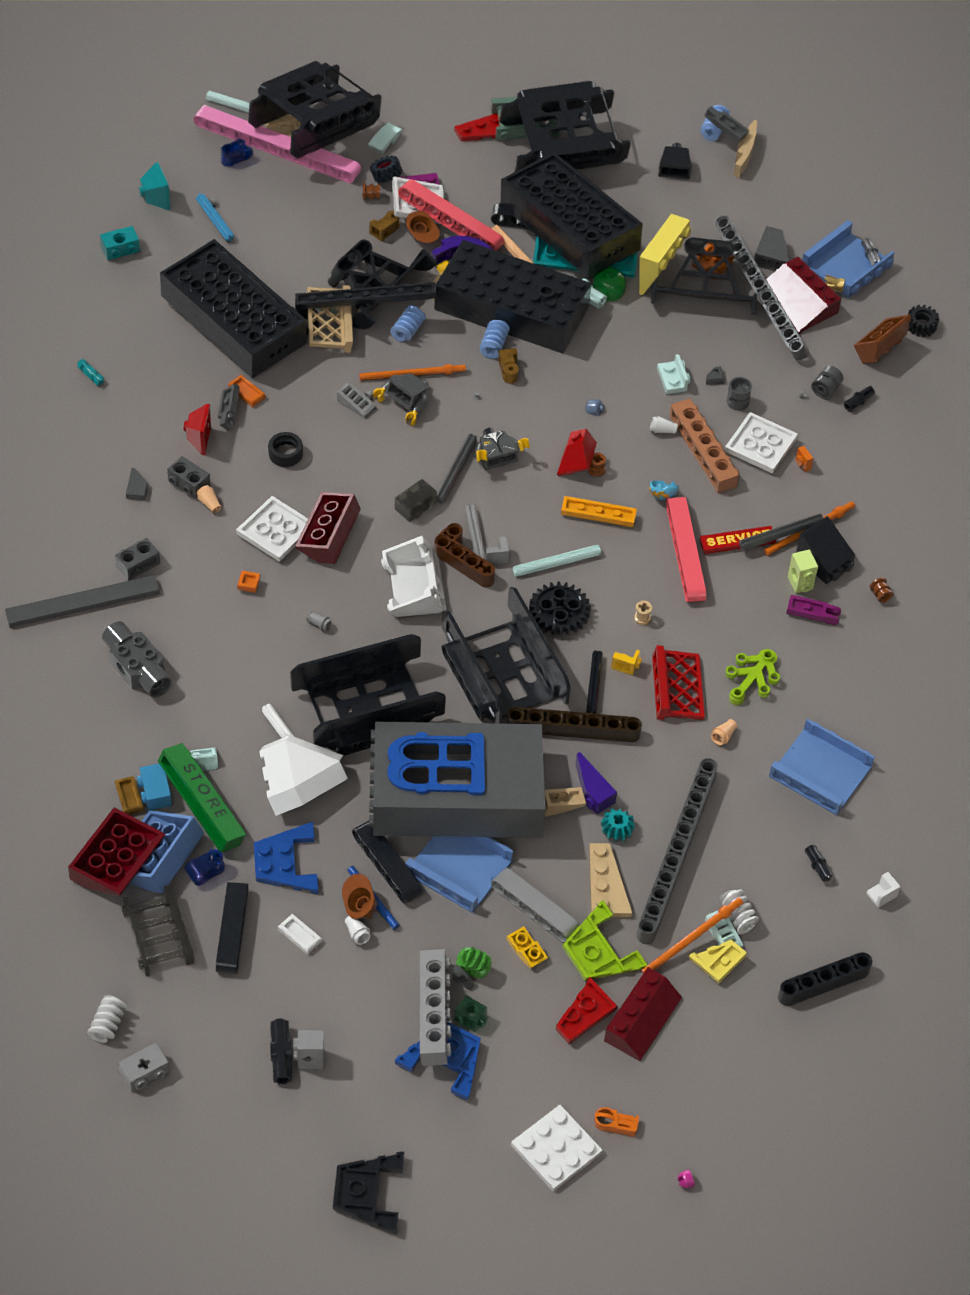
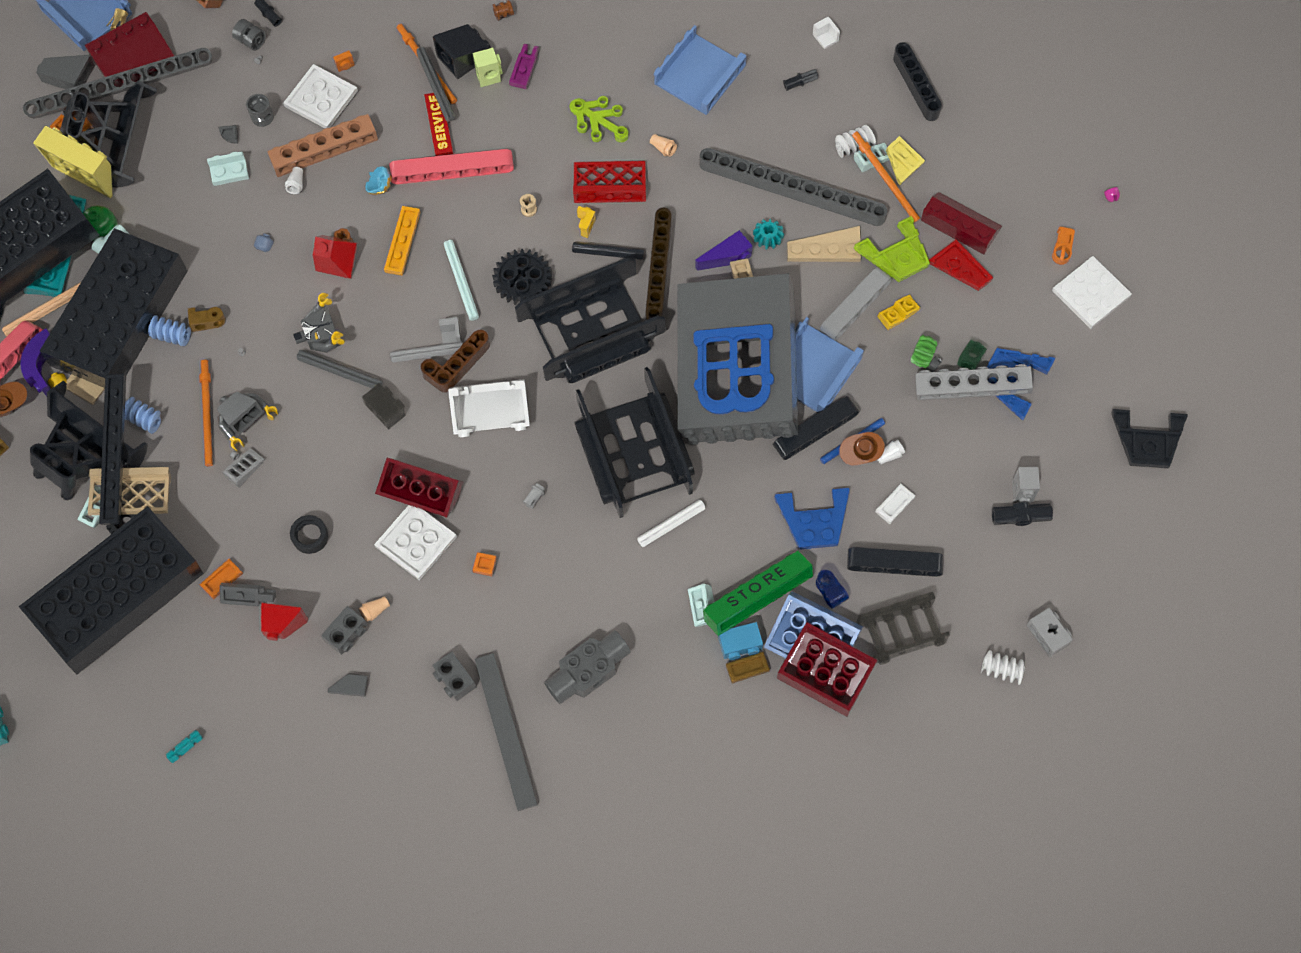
camera: 85 degrees left, 15 degrees up
white panel [259,735,348,816] -> none

